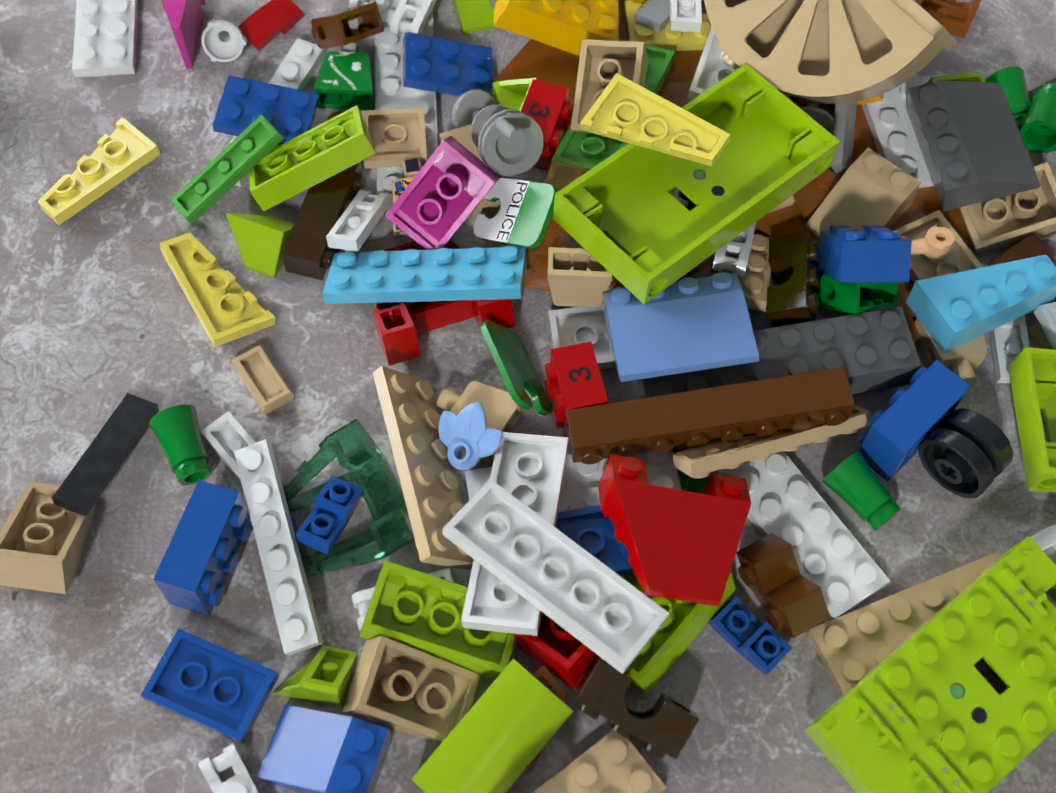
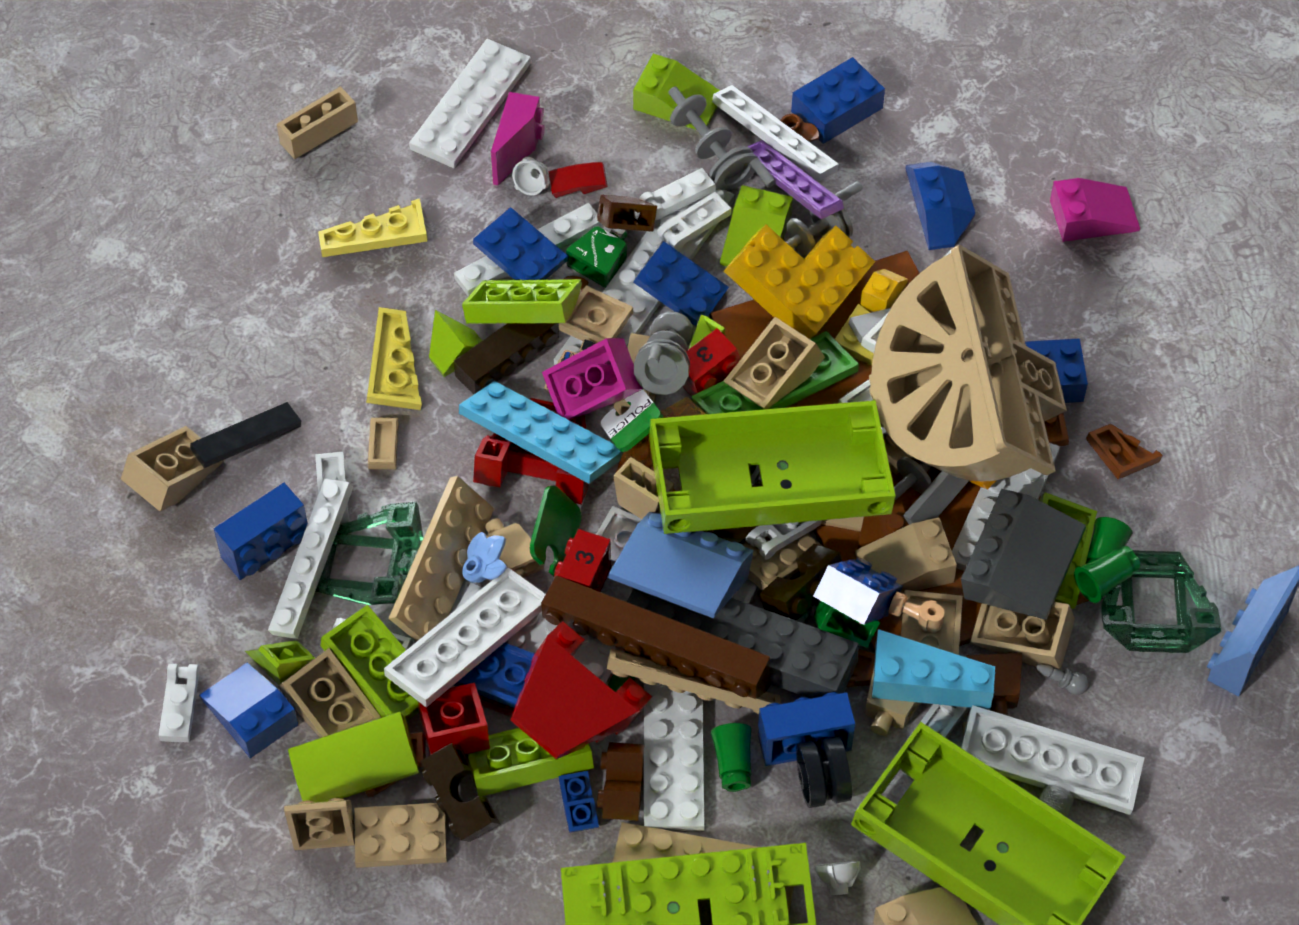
camera: 35 degrees right, 5 degrees down
blue plate [140,628,279,744] -> none
green plant [149,404,212,485] -> none
bright green tile [170,114,284,224] -> none
blue slope [296,475,364,555] -> none
white plate [326,190,393,251] -> none
white plate [442,479,670,674] -> none
light yellow wing [580,73,730,167] -> none

